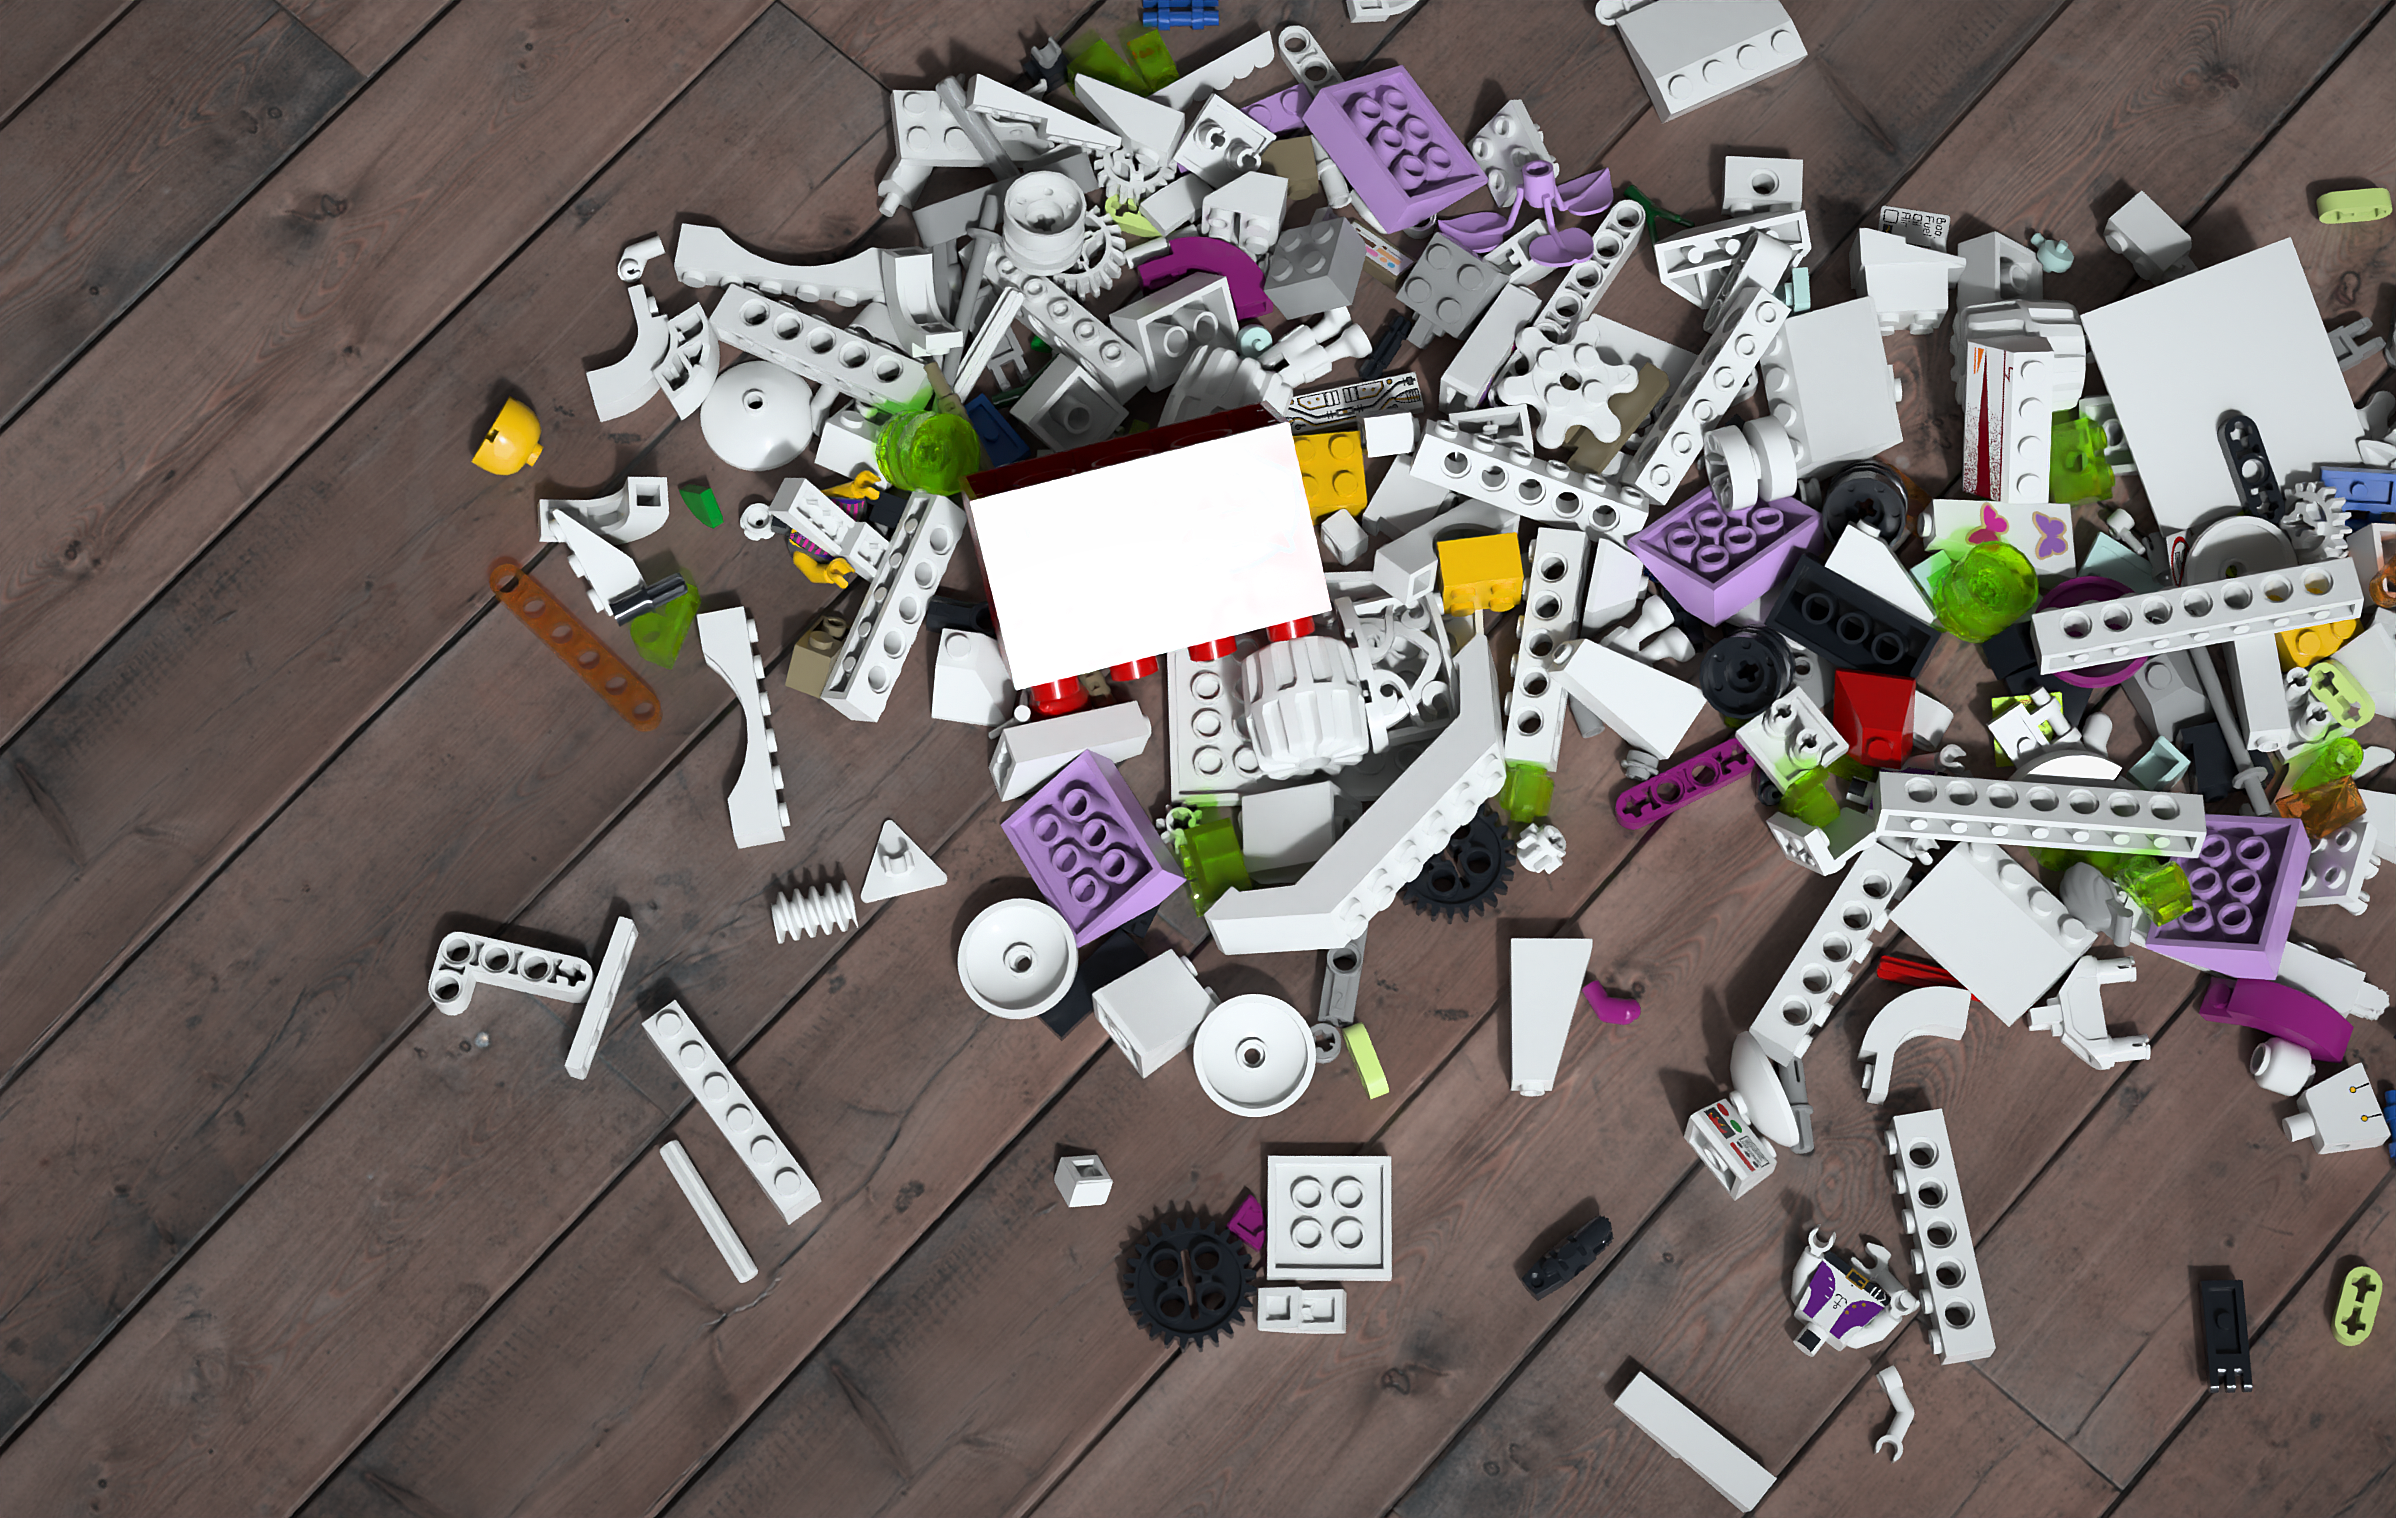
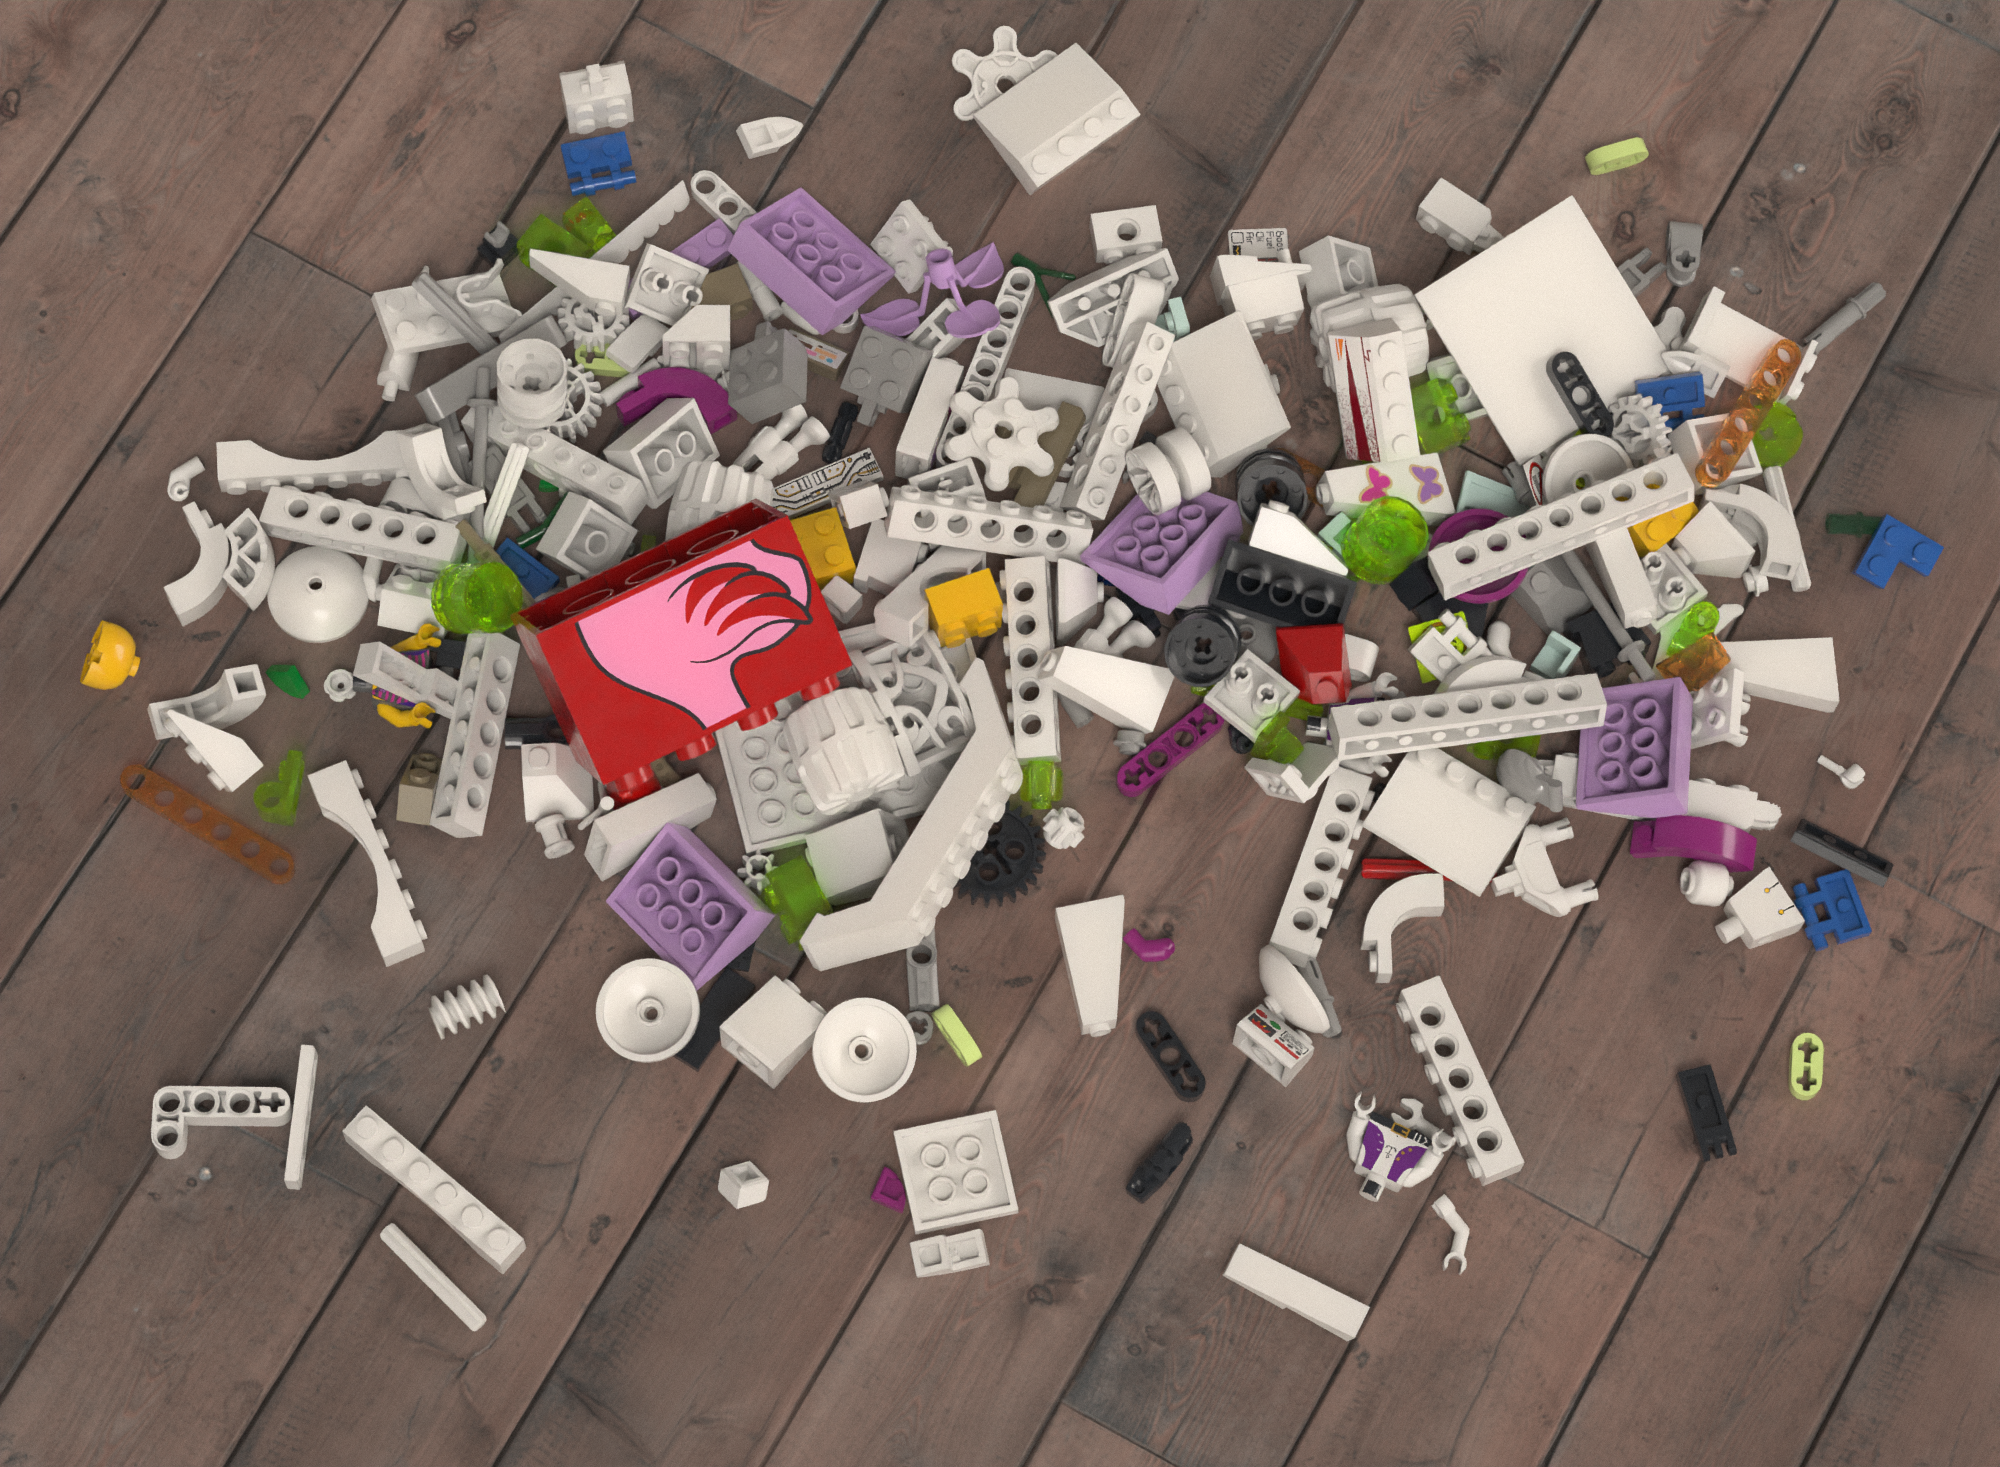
camera: 20 degrees left, 0 degrees up
black axle [609,573,688,627] -> none
white piece [861,820,947,903] -> none
white slope [965,73,1122,153] -> none
black gear [1123,1217,1257,1353] -> none
light aqua piece [1236,324,1273,360] -> none
light grey bush [1795,477,1822,512] -> none
light aqua piece [2031,233,2074,273] -> none
white hand [2106,508,2146,556] -> none
clear neon green plate [2112,854,2193,927] -> none
yellowish green beam [2308,660,2375,729] -> none
none -> white bush [535,814,575,859]
none -> black beam [1135,1011,1206,1102]

